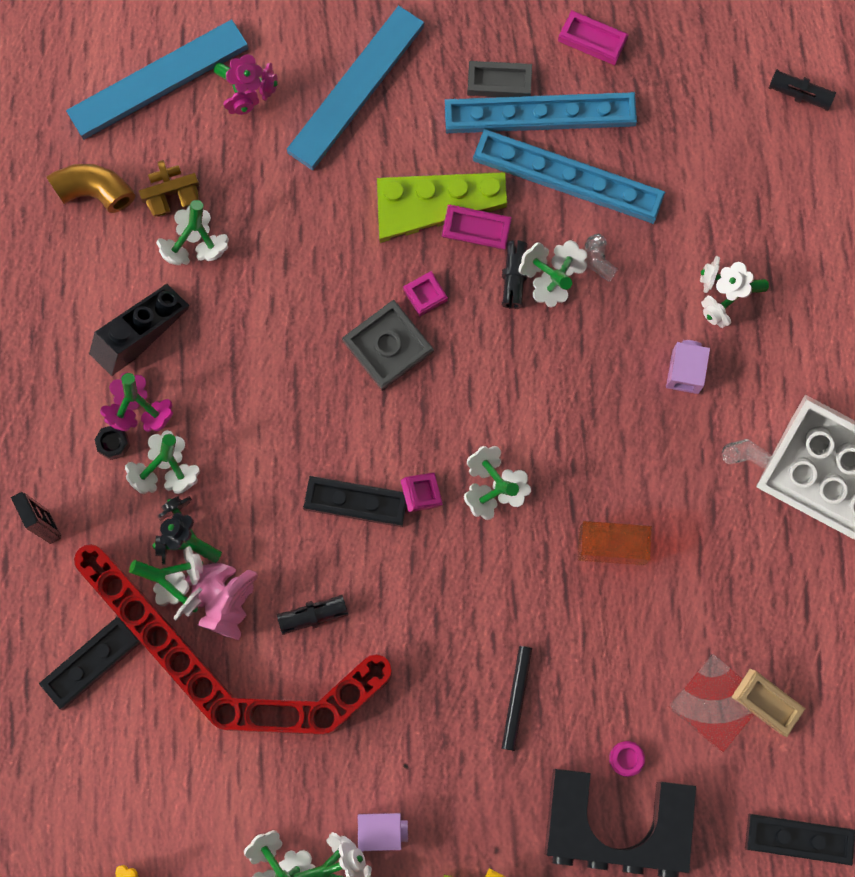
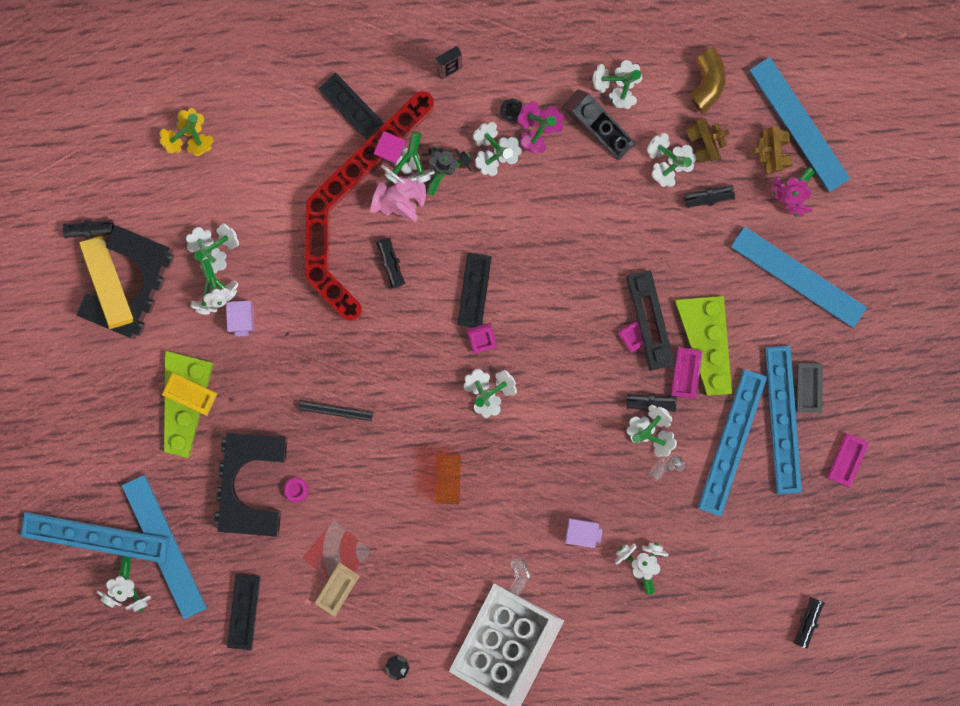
camera: 85 degrees right, 10 degrees up
dark grey tile [342,300,434,391] -> none
none -> dark pink tile [374,131,406,164]
none -> white plant [593,60,642,109]
none -> black container [626,270,675,371]
none -> black pin [684,184,735,209]
none -> pearl gold hips [751,126,792,174]

